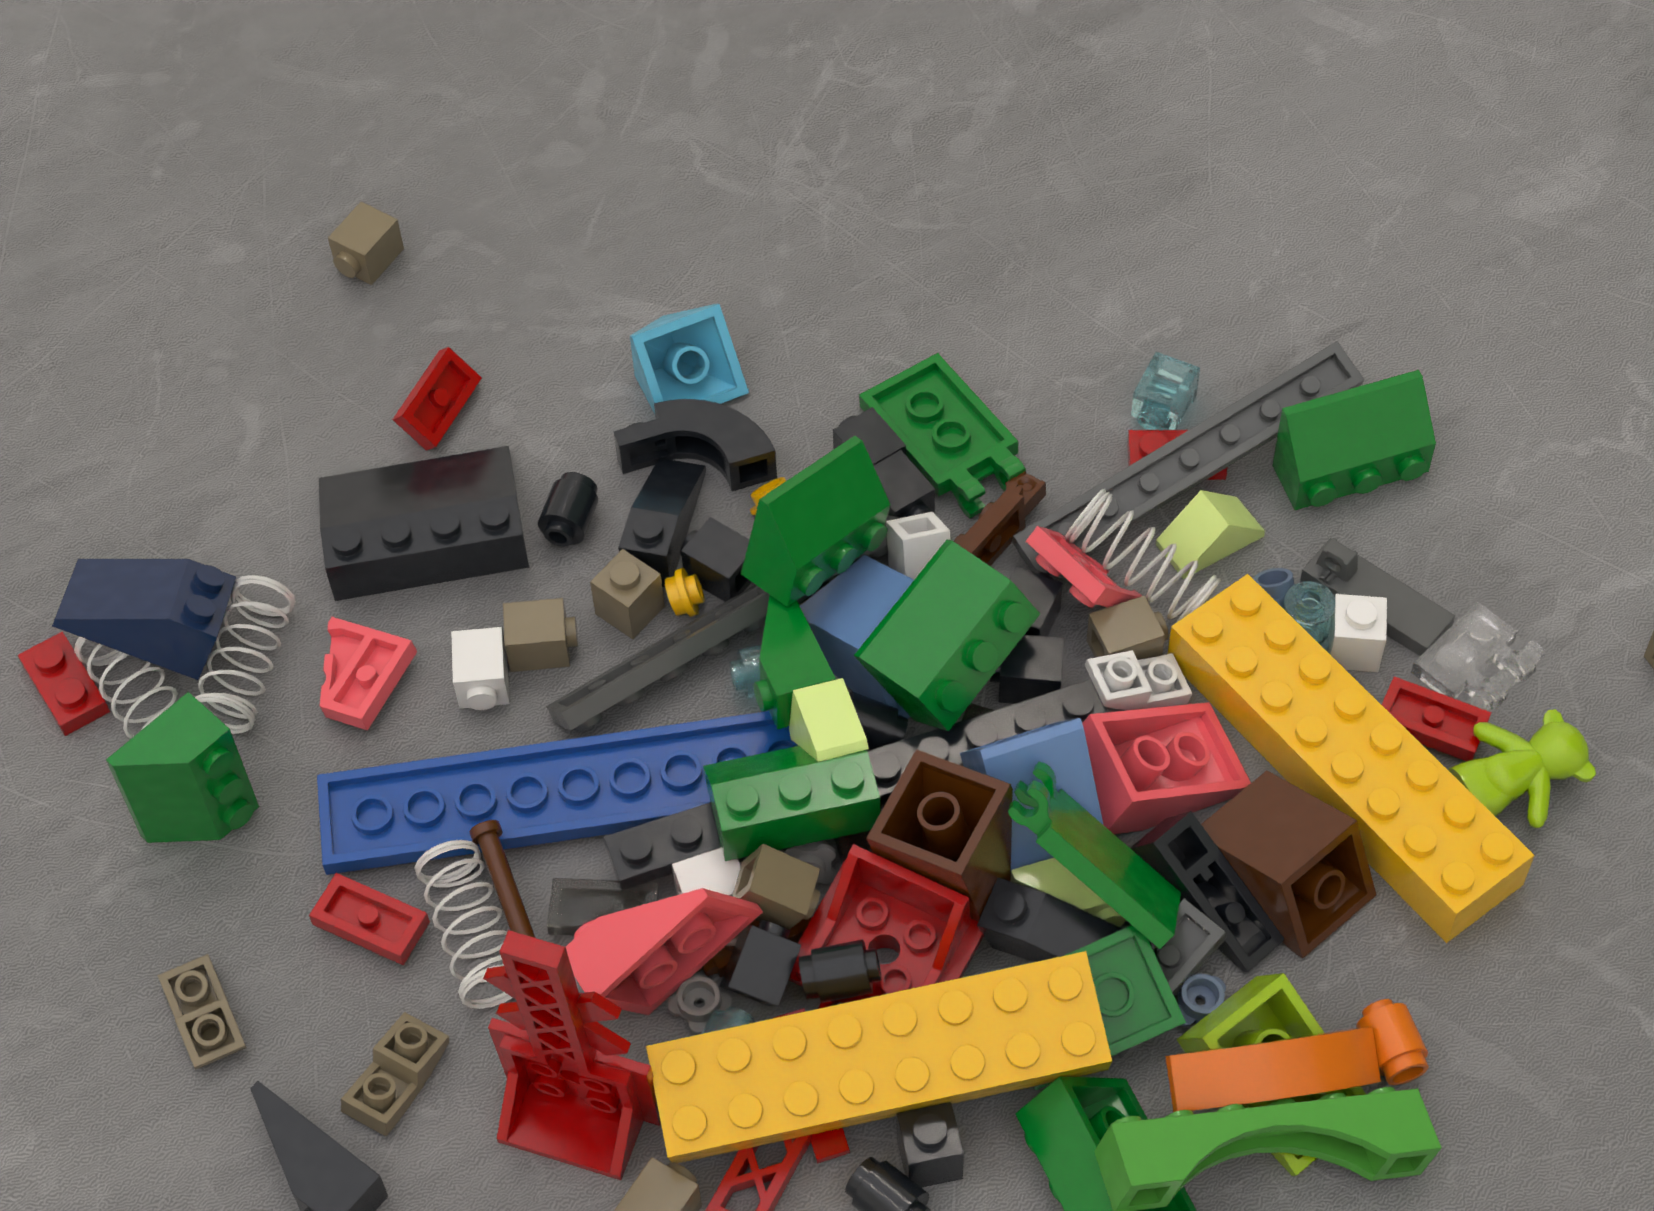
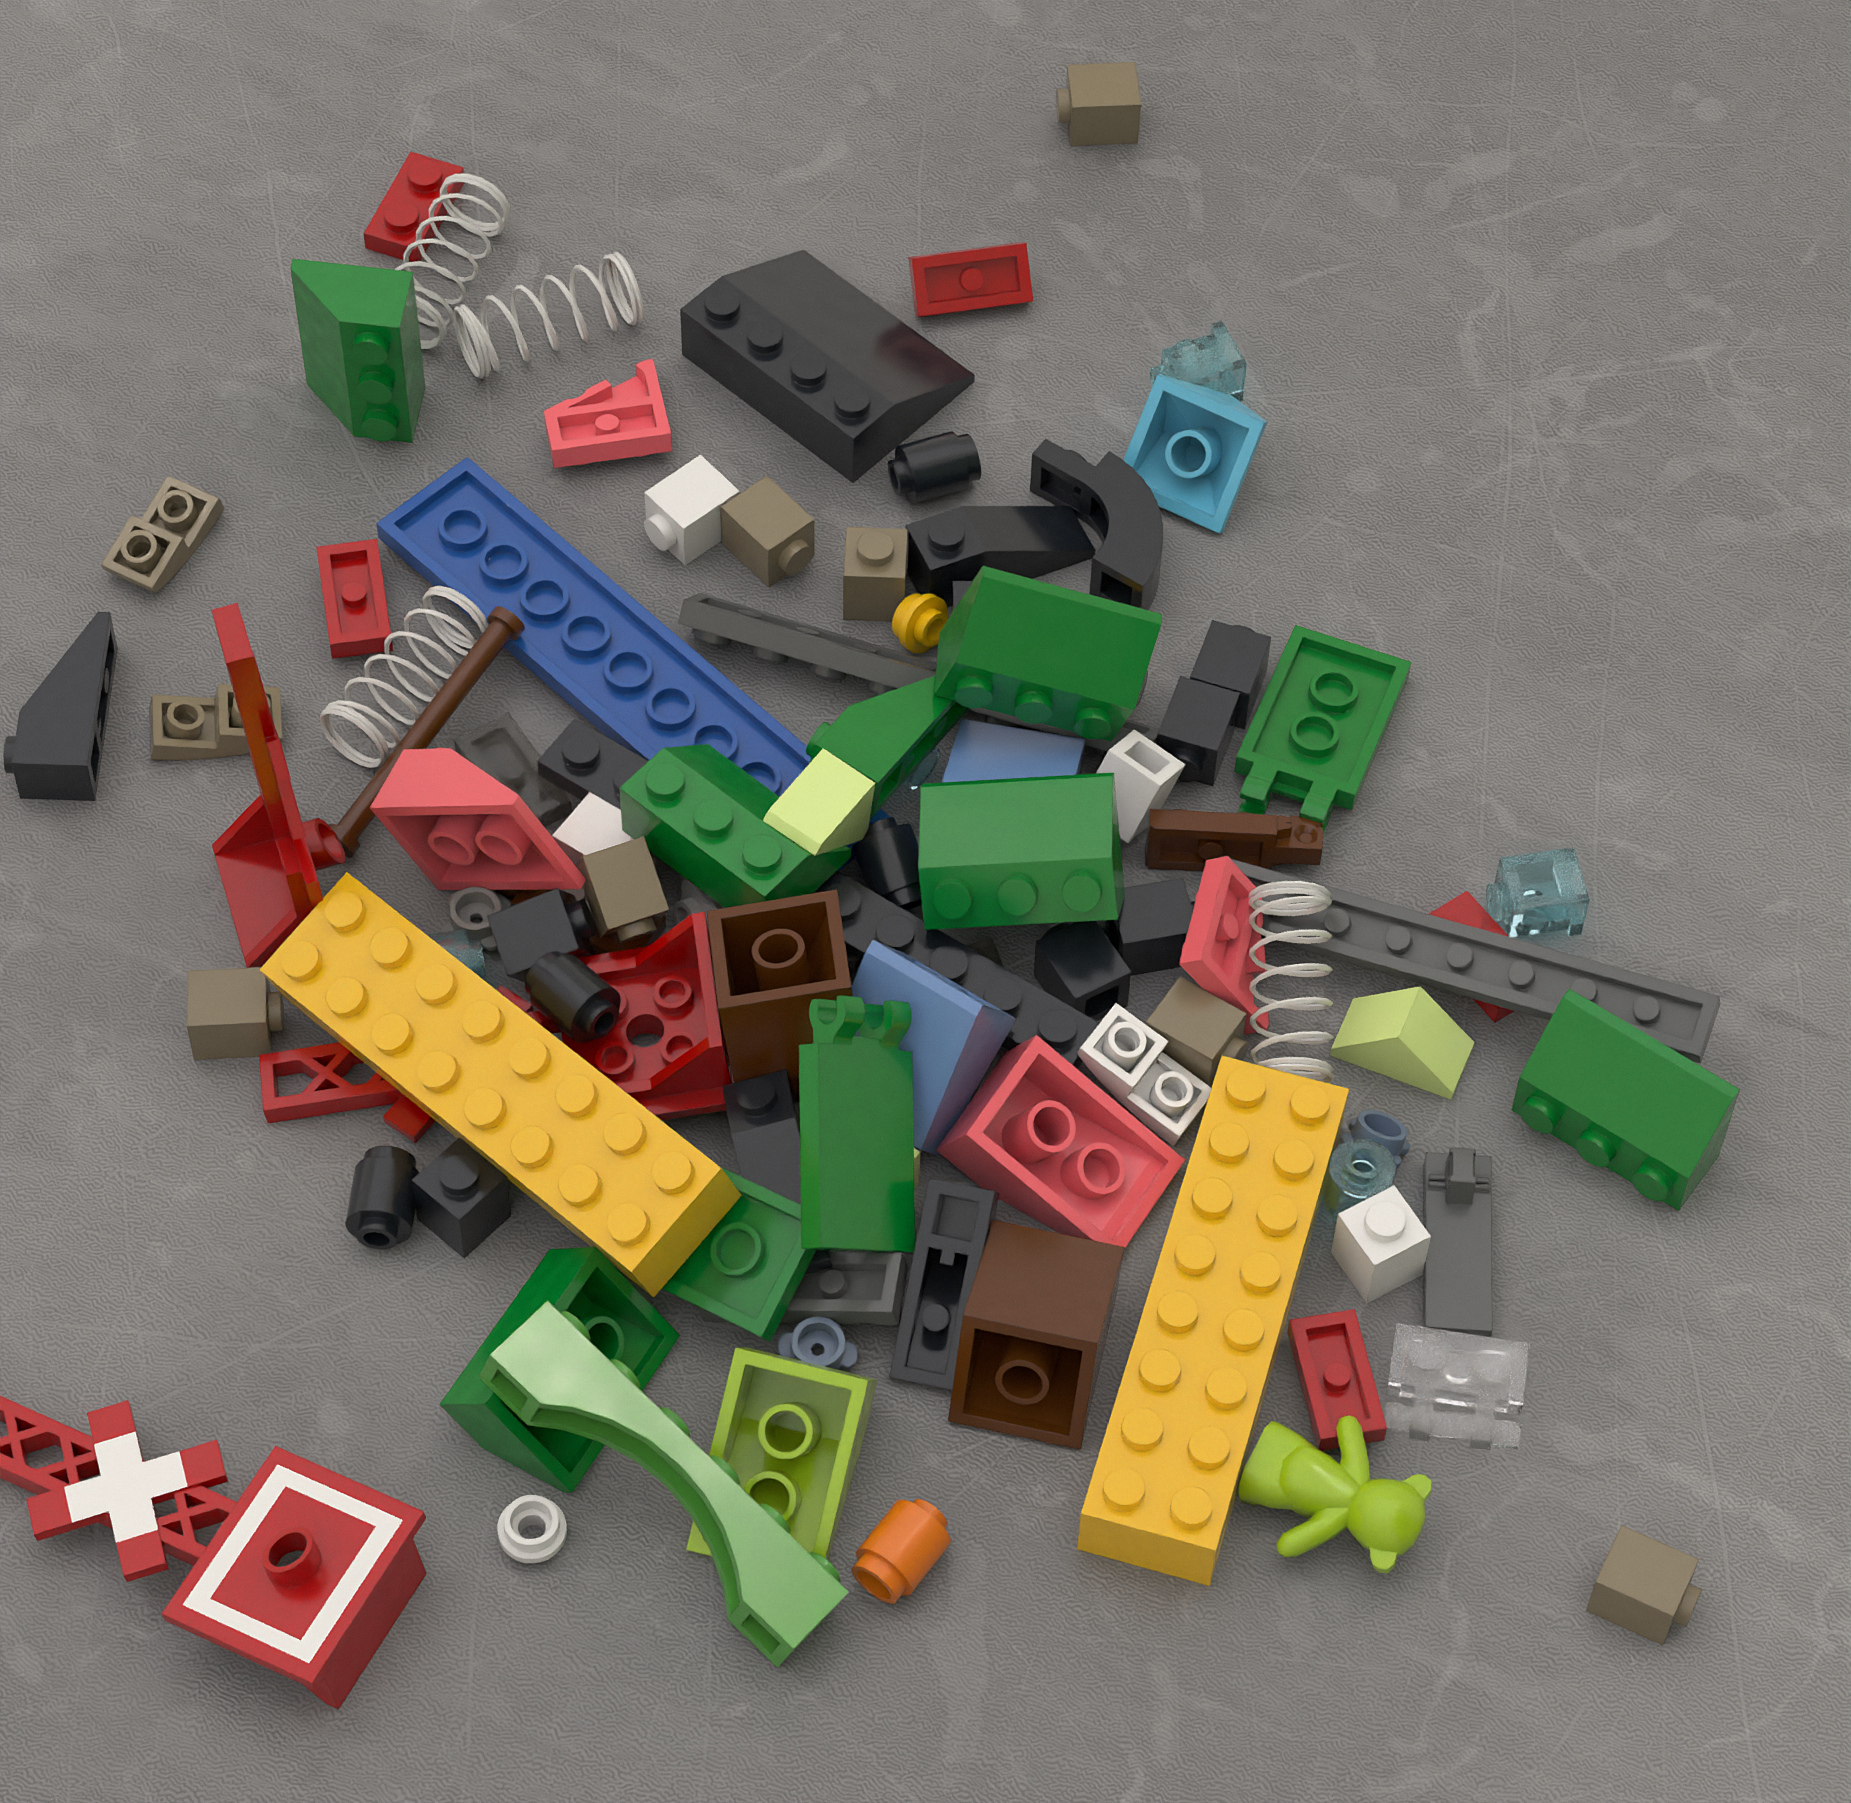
camera: 50 degrees right, 0 degrees up
dark blue slope [52,559,236,680] -> none
orange slope [1165,1026,1381,1112] -> none
none -> clear light blue brick [1150,321,1247,402]

